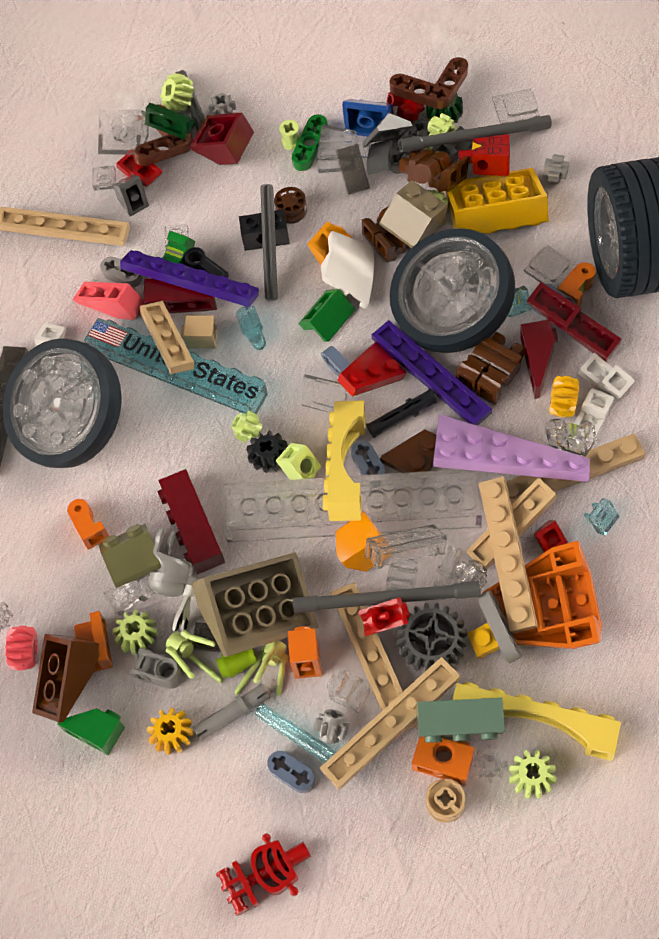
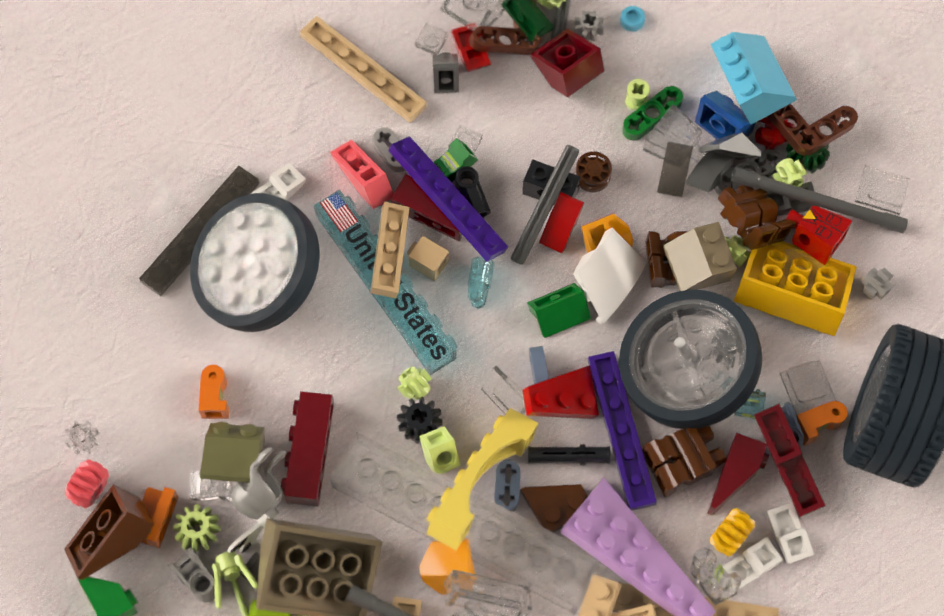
camera: 20 degrees right, 5 degrees up
none -> red slope [539,192,584,254]
none -> medium azure tile [620,6,645,32]
none -> medium azure slope [711,32,797,124]

